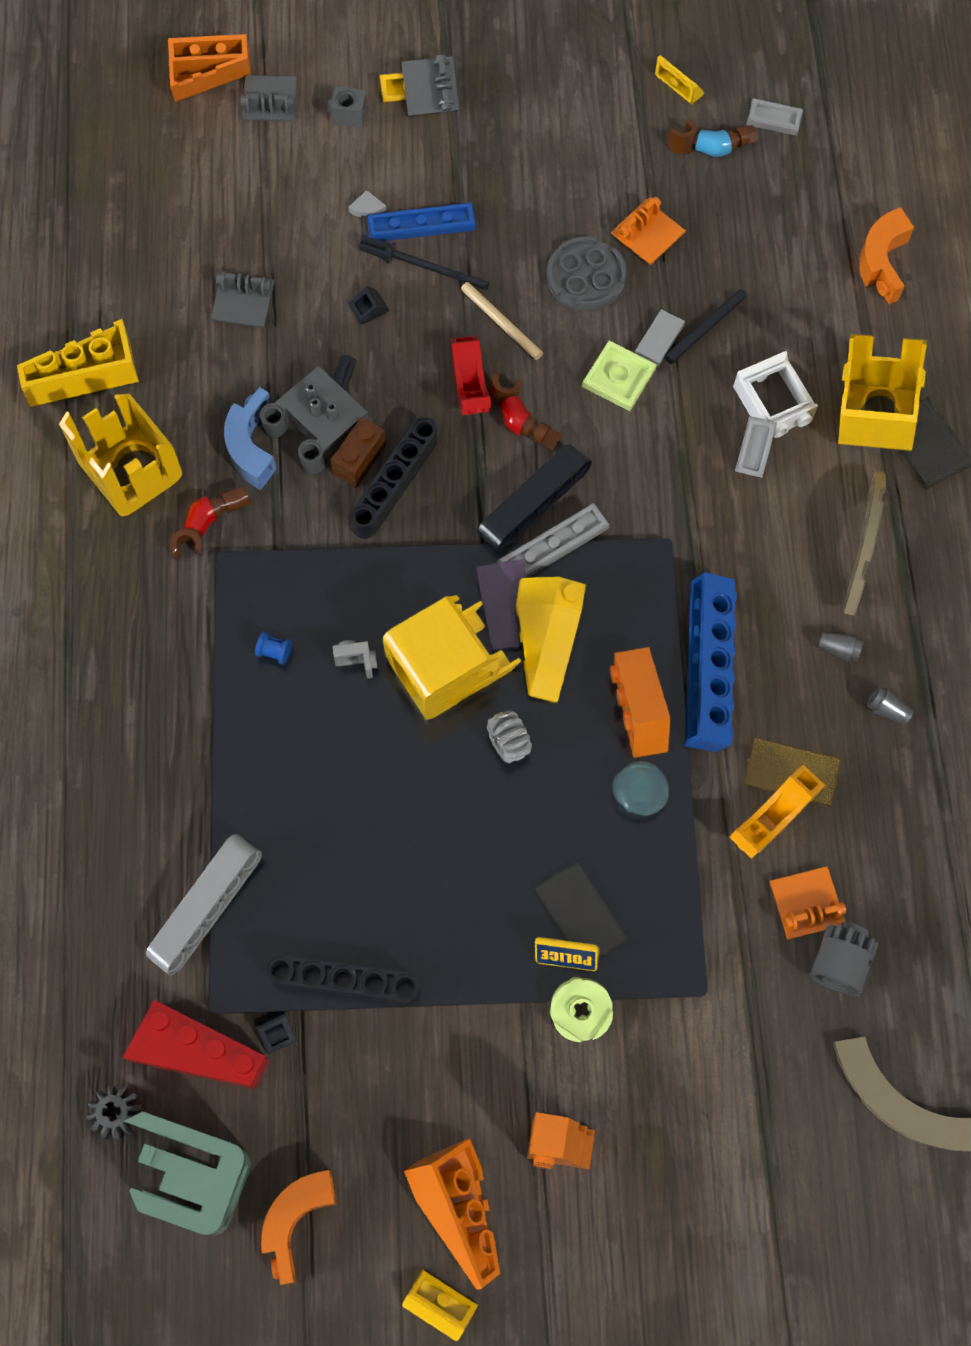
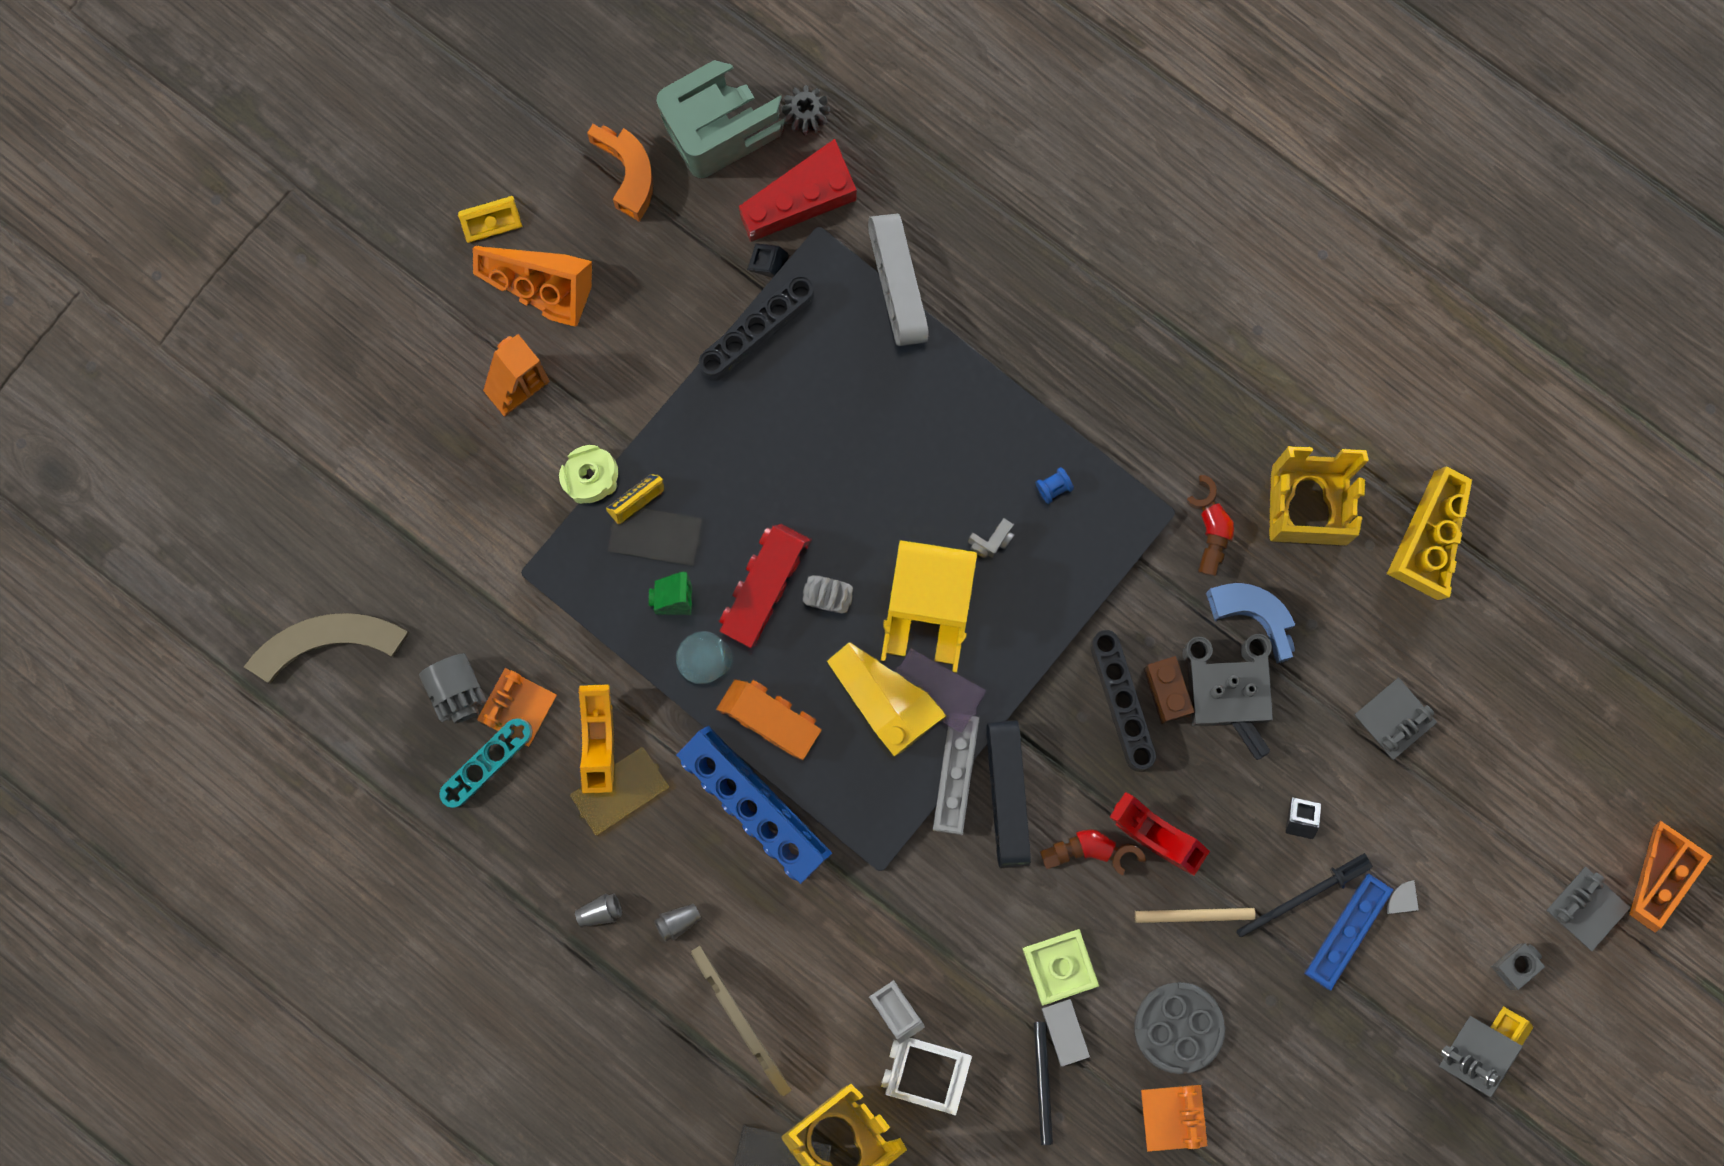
camera: 130 degrees right, 10 degrees up
none -> teal beam [439,719,533,808]
none -> green slope [649,572,692,615]
none -> red wedge [719,524,812,648]

